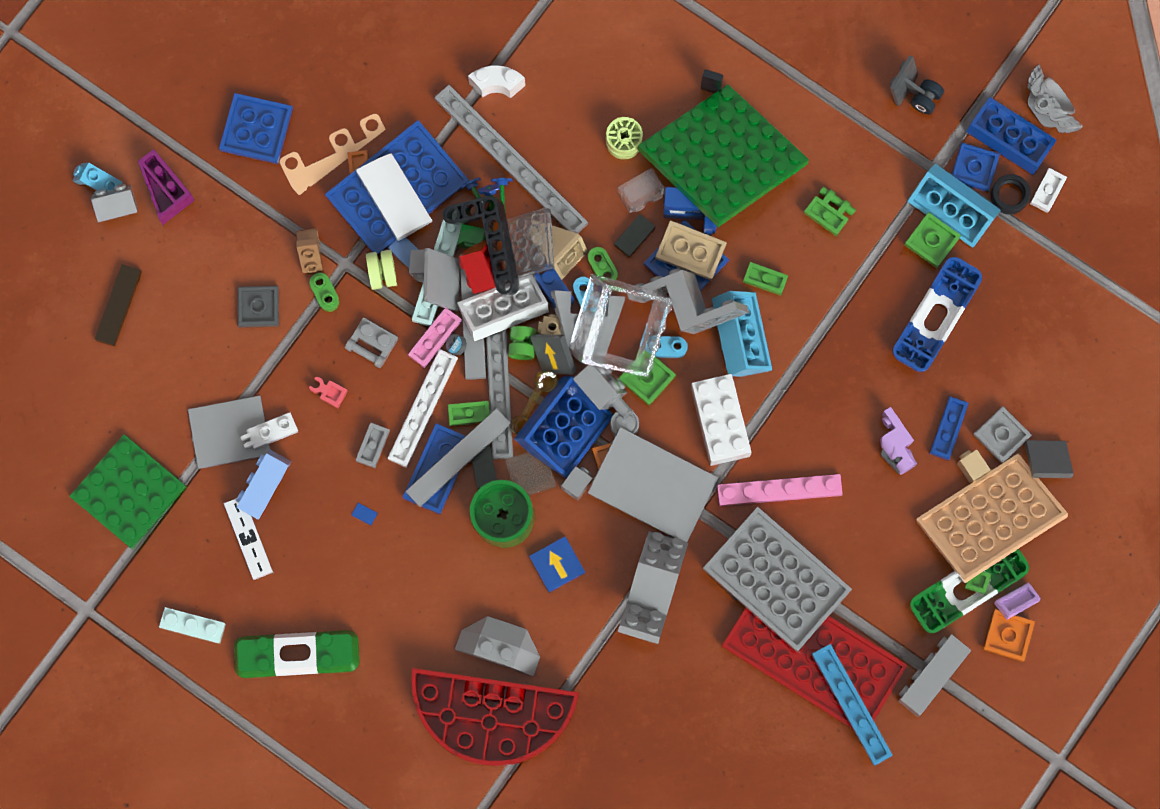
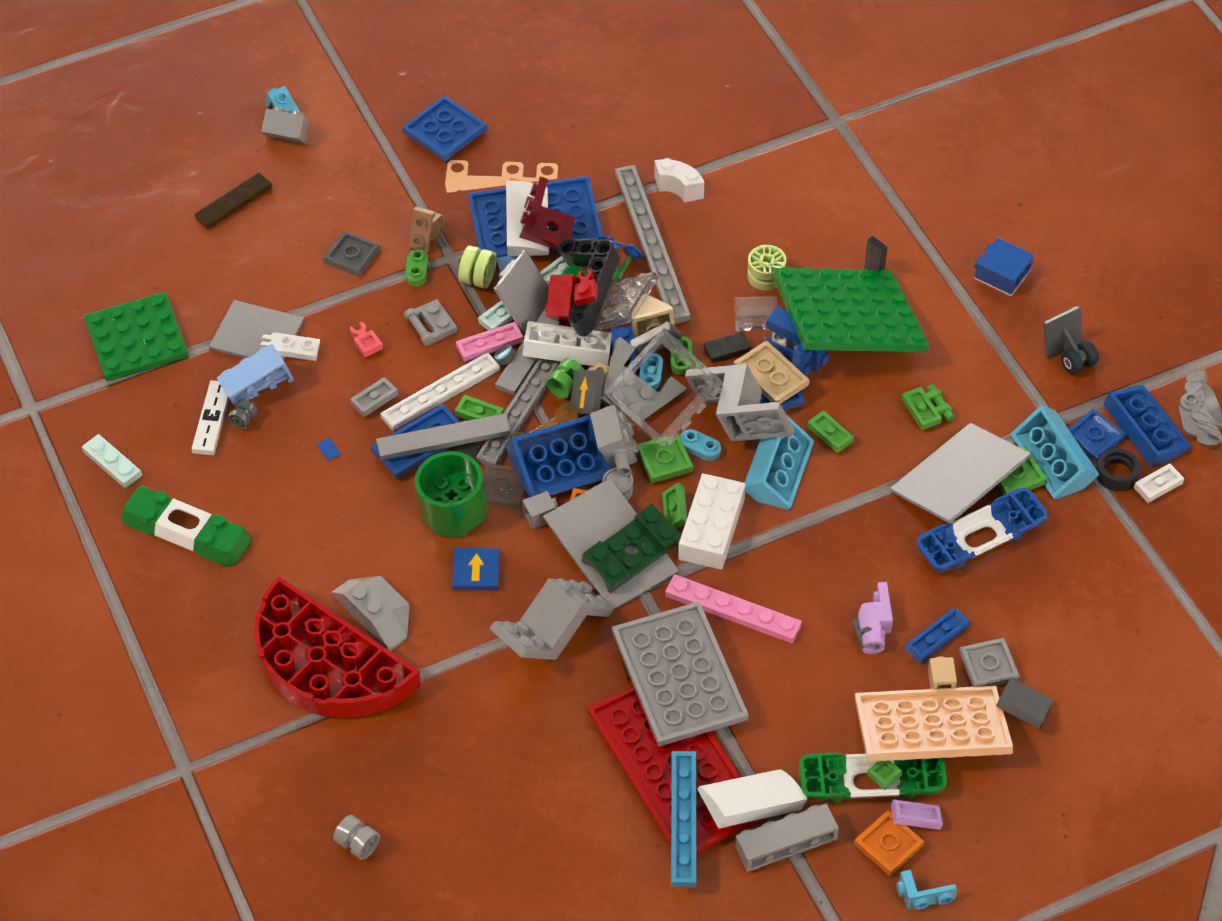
camera: 30 degrees right, 25 degrees down
magenta wedge [138,149,195,225] -> none
none -> dark grey wheel [228,399,258,429]
none -> dark red bracket [519,176,576,250]
none -> red plate [574,269,598,306]
none -> dark green piece [581,504,682,593]
none -> tile [630,322,683,355]
none -> bright green plate [662,483,687,529]
none -> white slope [698,769,807,828]
none -> piece [890,423,1031,524]
none -> medium azure bracket [896,870,957,910]
none -> blue piece [974,237,1034,296]

